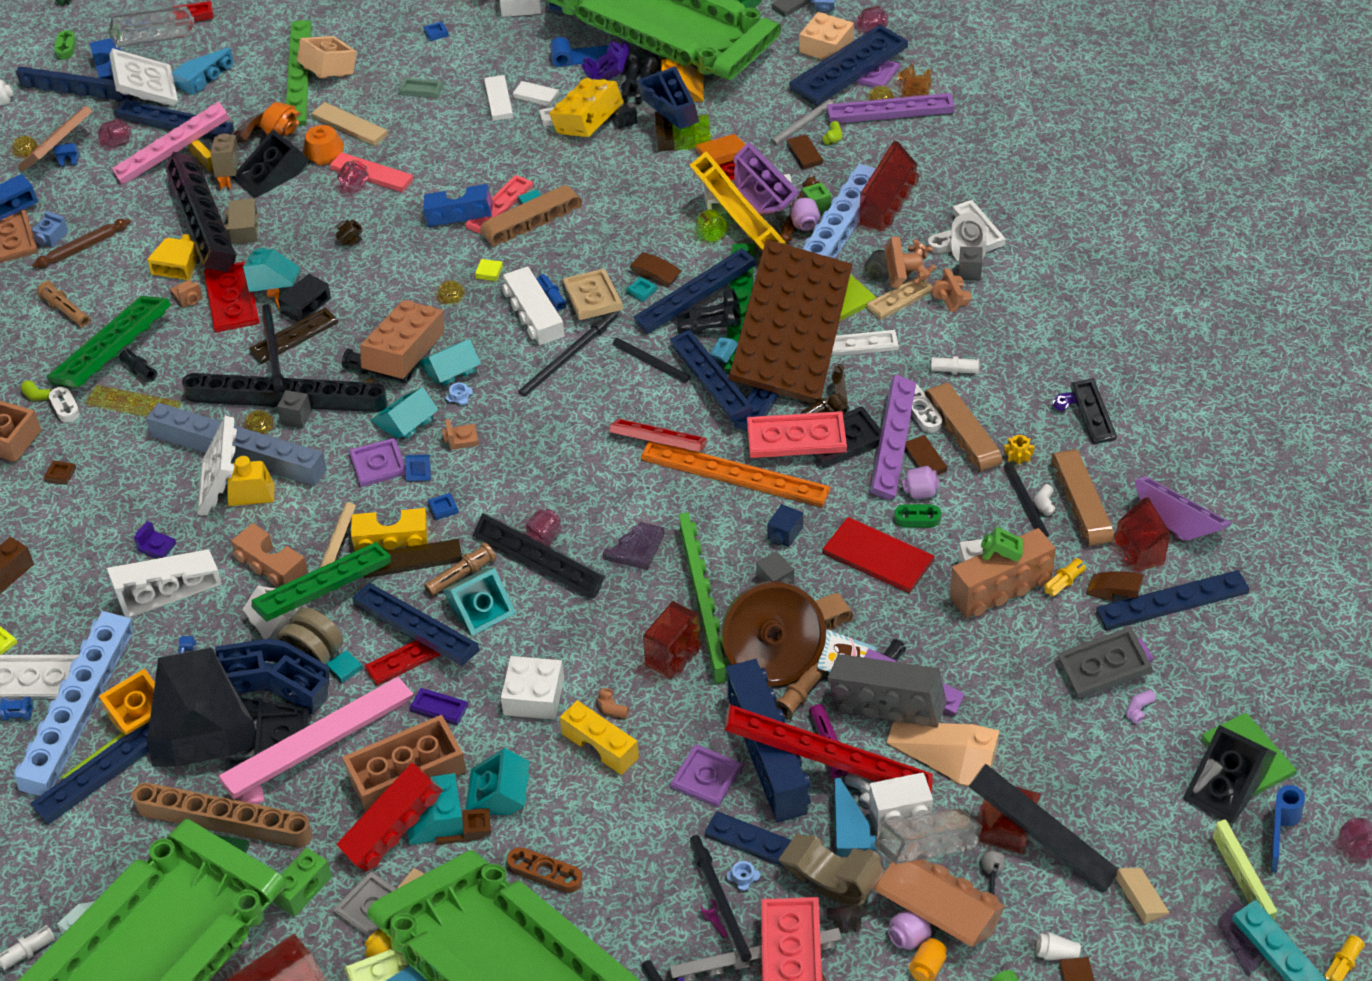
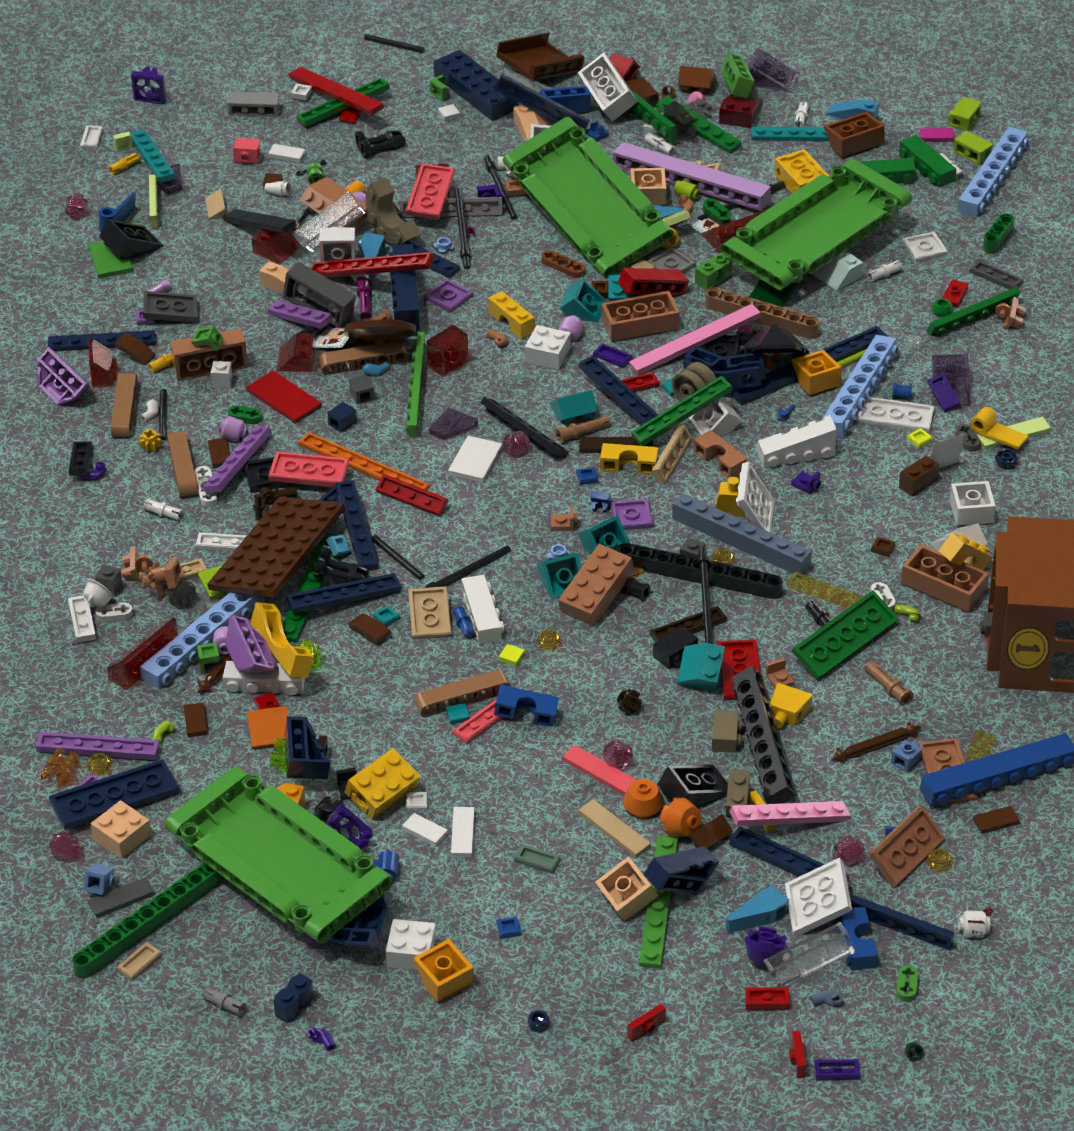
camera: 170 degrees left, 5 degrees down
light grey bar [770,99,834,145] -> none
none -> clear red slope [276,334,315,372]
none -> white tile [448,436,502,482]
none -> lavender head [558,315,584,341]
none -> dark blue wedge [643,846,719,895]
none -> dark purple cone [745,927,787,966]

